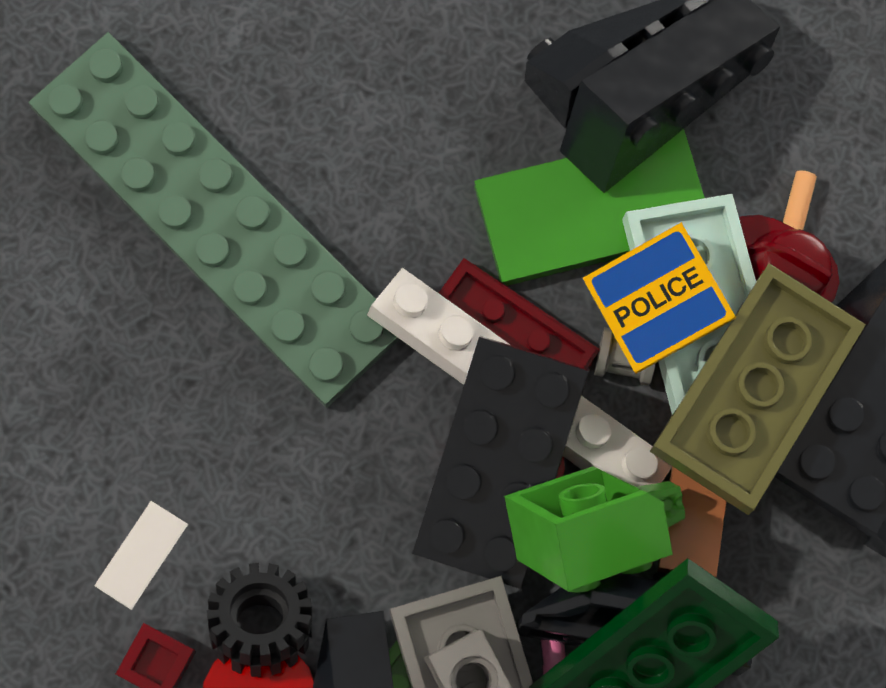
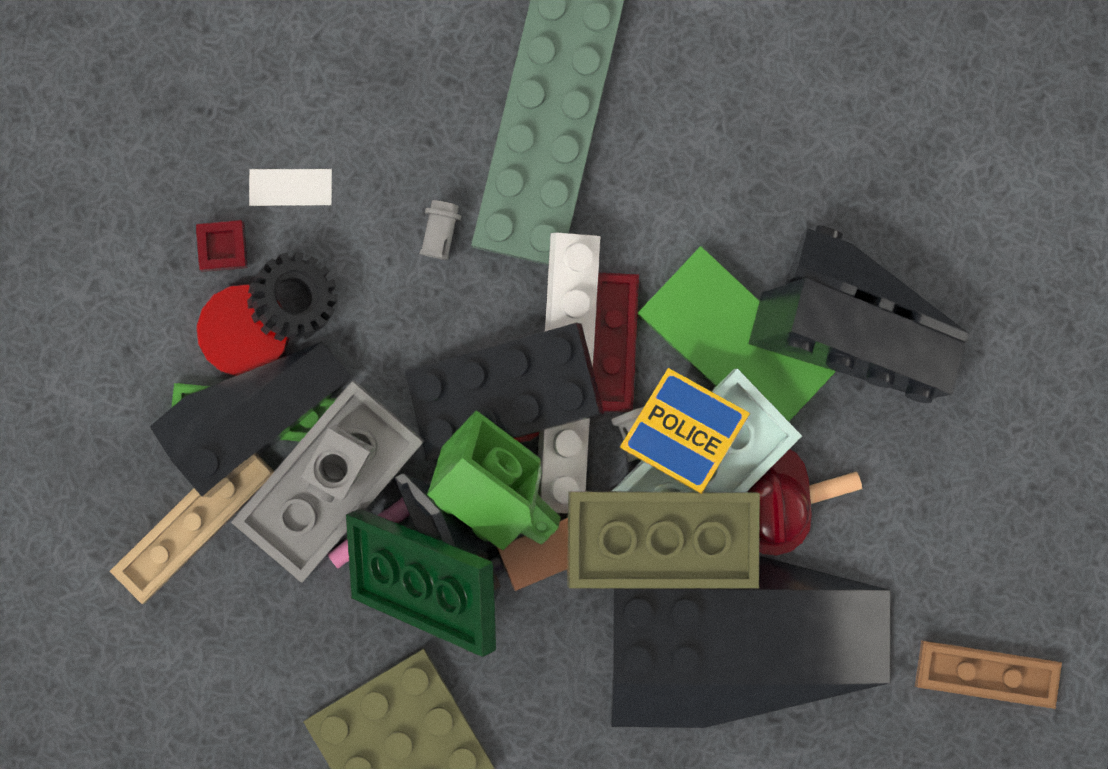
camera: 55 degrees right, 10 degrees up
none -> light grey pin [419,200,461,260]

